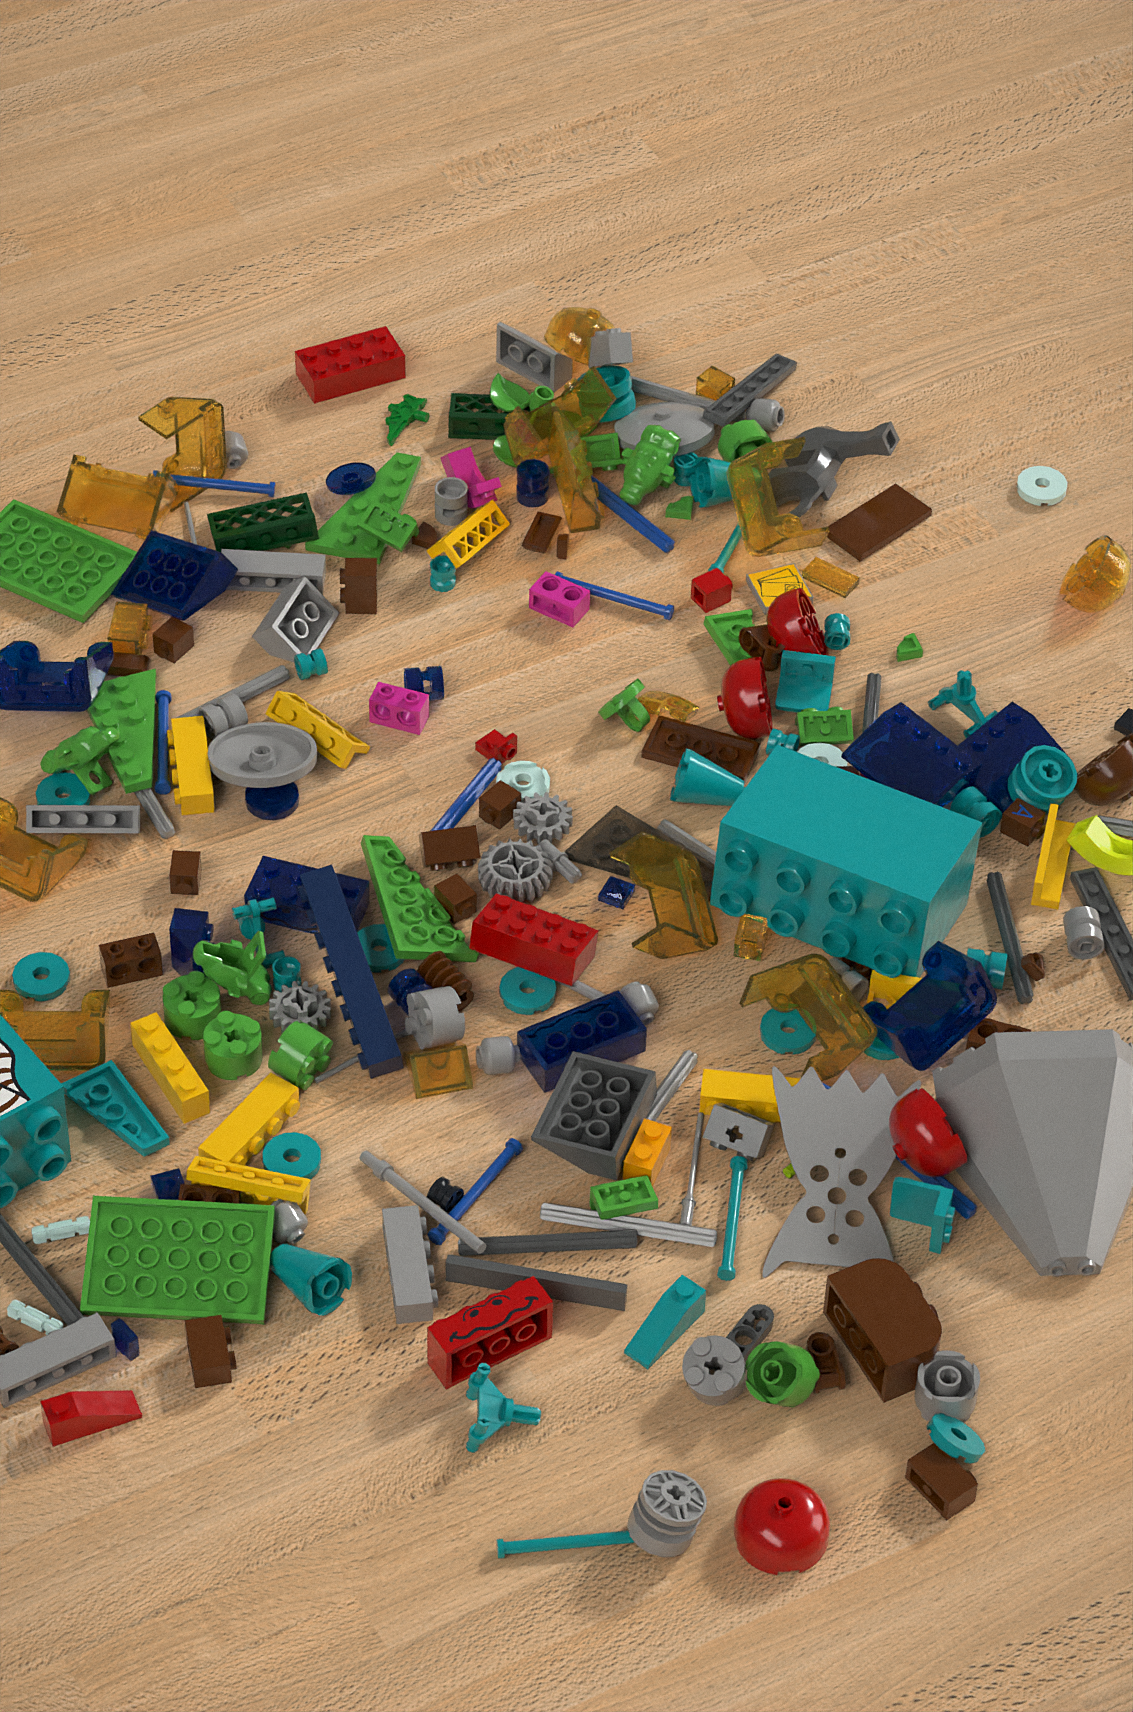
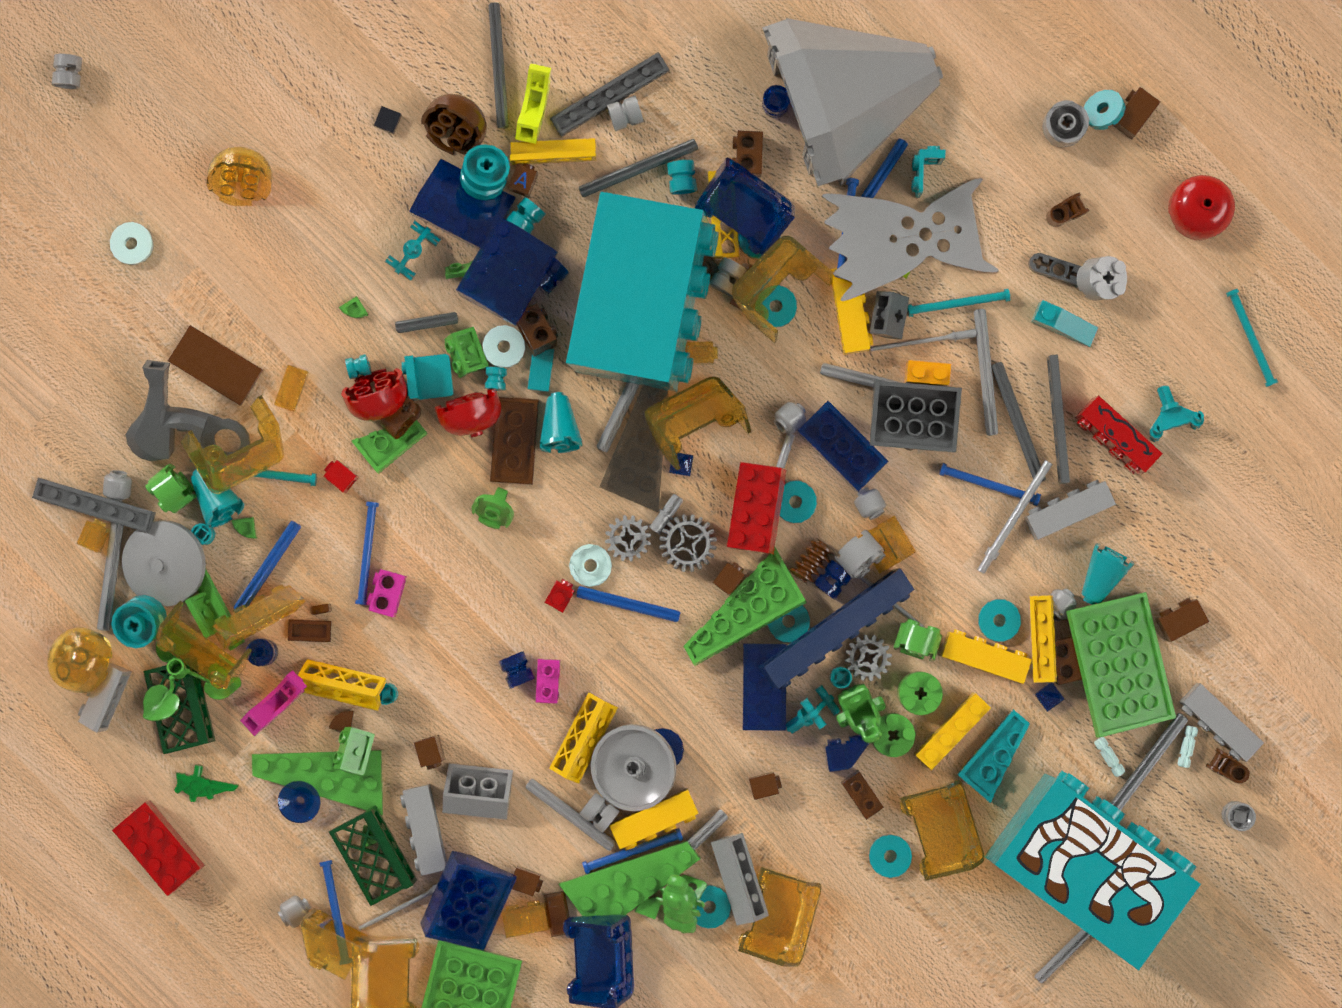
camera: 100 degrees left, 40 degrees up
red slope [40,1390,142,1447] -> none
clear blue tile [111,1318,140,1361] -> none
teal wheel [294,648,328,680] -> none
reddish brown brick [418,825,481,871] -> none
black wheel [427,1176,464,1214] -> none
light grey wheel [435,477,468,526] -> none
reddish brown brick [479,780,521,830] -> none
light grey brick [586,328,633,368] -> none
bright green bracket [589,1175,659,1220] -> none
bright green piece [619,425,681,505] -> none
light grey wheel [627,1470,707,1557] -> none
clear yellow slope [638,691,699,722] -> none
bright green brick [745,1341,820,1407] -> none
yellow tile [746,563,813,615] -> none
reddish brown brick [823,1258,942,1403] -> none
red cylinder [889,1088,967,1177] -> none
reddish brown tile [1021,952,1045,981] -> none

